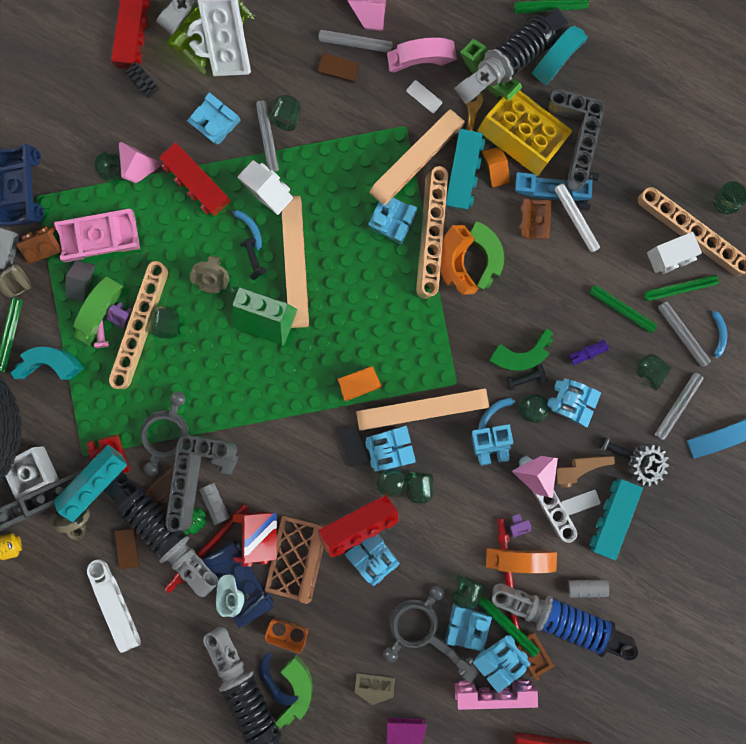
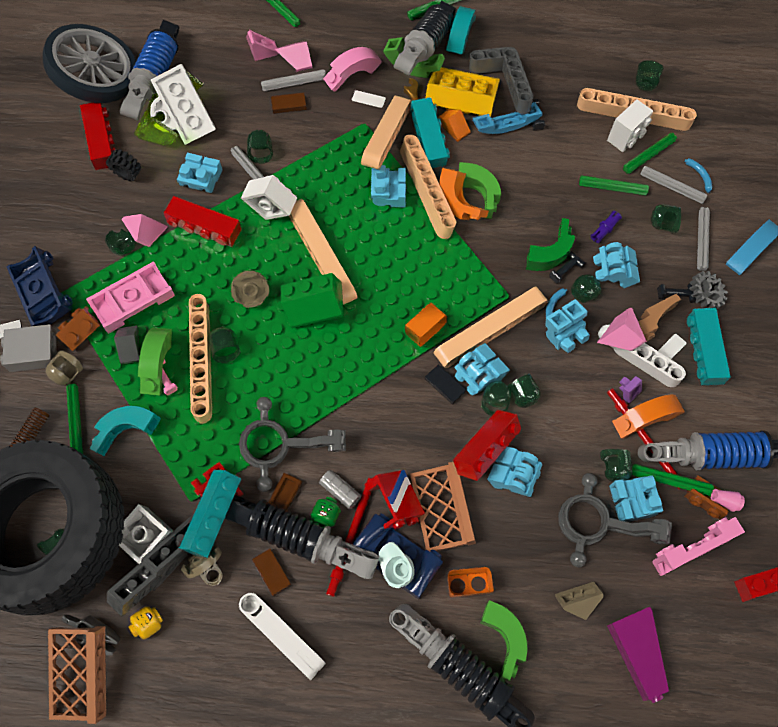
camera: 30 degrees left, 20 degrees down
medium lavender tile [107,303,131,329] -> none
dark grey beam [166,435,237,532] -> none
dark azure piece [232,210,262,251] -> none
black piece [240,238,266,280] -> none
dark blue piece [259,652,299,705] -> none
medium azure hips [473,636,531,693] -> none
dark orange bracket [519,198,551,240] -> none
white axle [554,184,600,252] -> none
light grey axle [567,579,609,598] -> none
none -> bright pink cone [711,489,745,512]

